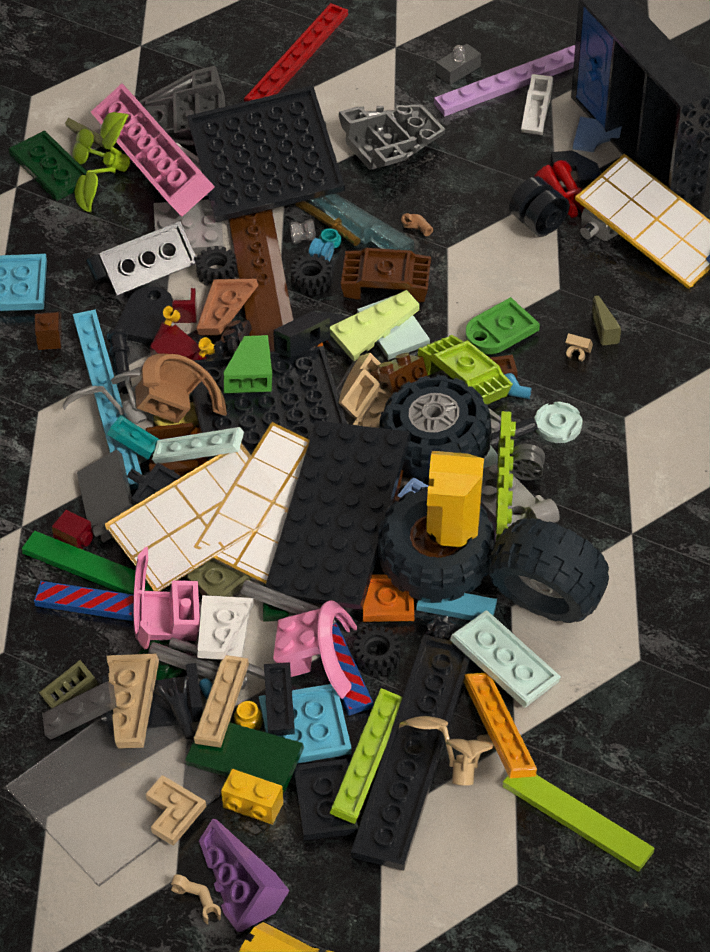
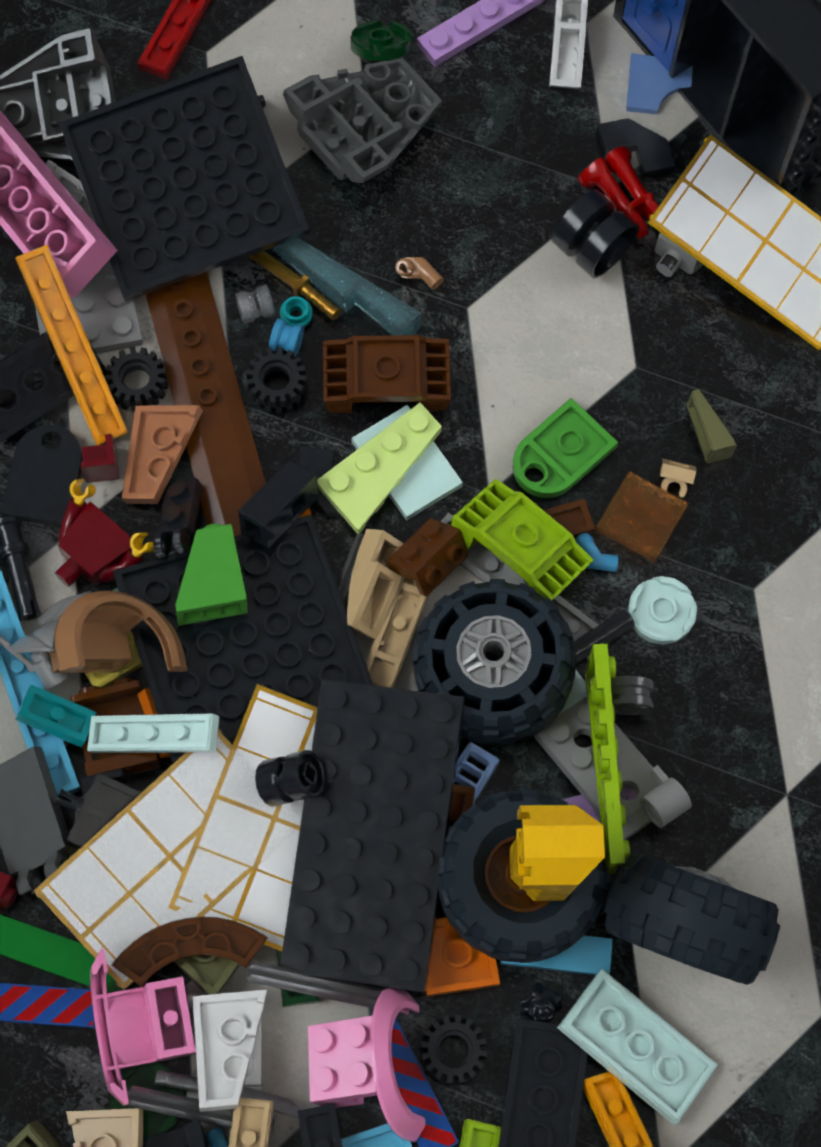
camera: 10 degrees left, 20 degrees up
none -> light orange tile [15,245,128,445]
none -> reddish brown tile [111,916,268,987]
none -> black wheel [255,750,325,807]
none -> dark green tile [350,20,412,61]
none -> clear orange plate [596,471,689,562]

